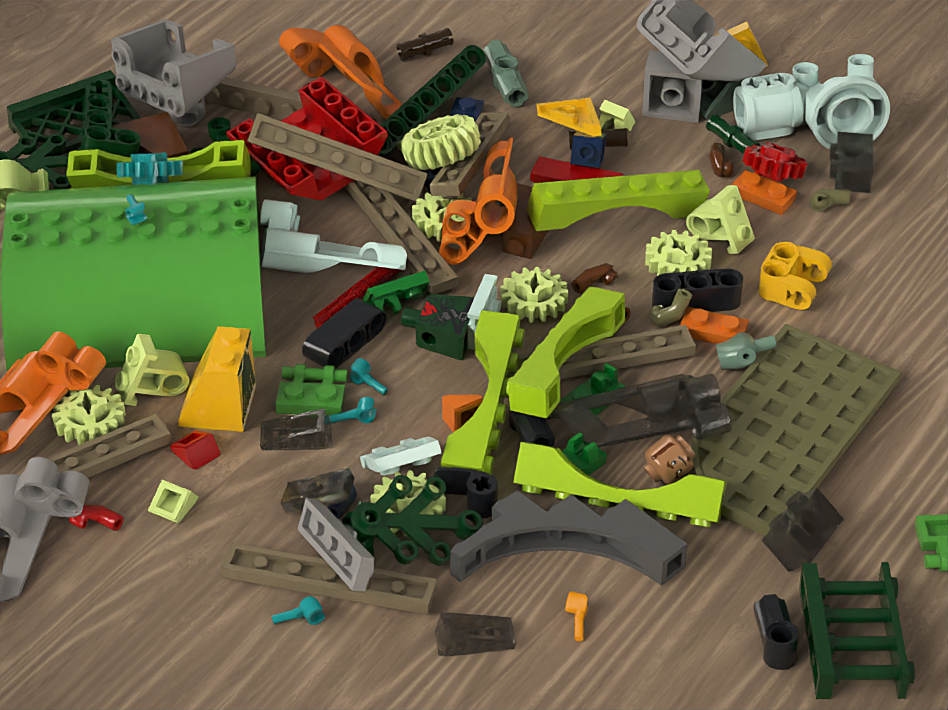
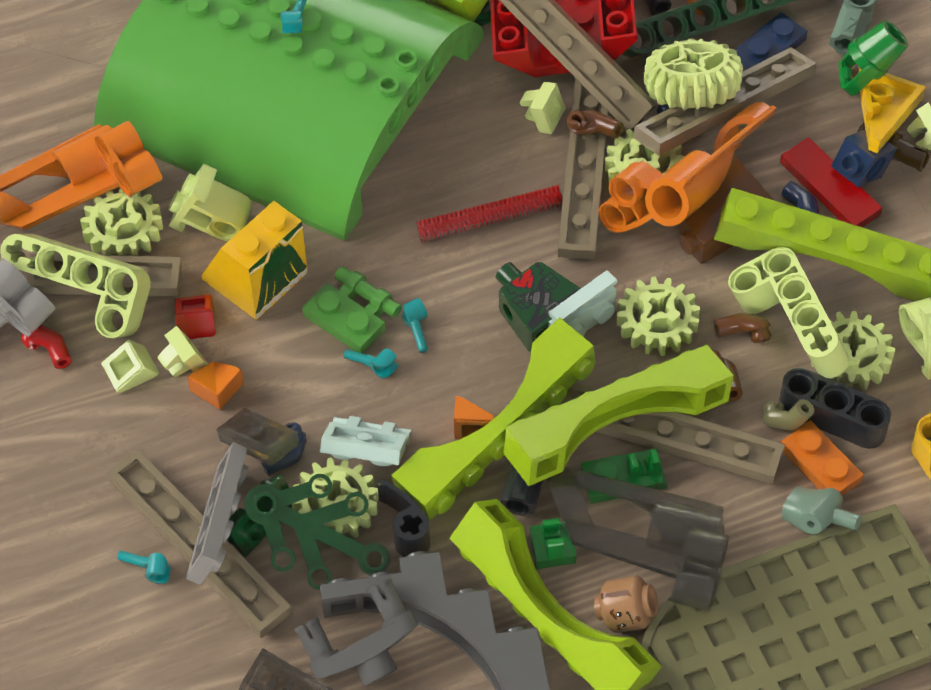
camera: 35 degrees right, 15 degrees up
light aqua panel [260,199,407,273] -> none
clear smoke slope [260,409,332,451] -> none
black beam [302,298,387,369] -> none
green plate [363,271,430,315] -> none
none -> yellowish green beam [0,234,151,338]
none -> yellowish green tile [158,326,208,377]
none -> orange slope [187,361,244,410]
none -> dark grey connector [294,578,419,687]
none -> yellowish green tile [520,82,566,134]
none -> reddish brown arm [567,110,623,139]
none -> yellowish green beam [728,247,850,378]
none -> green piece [838,20,909,96]

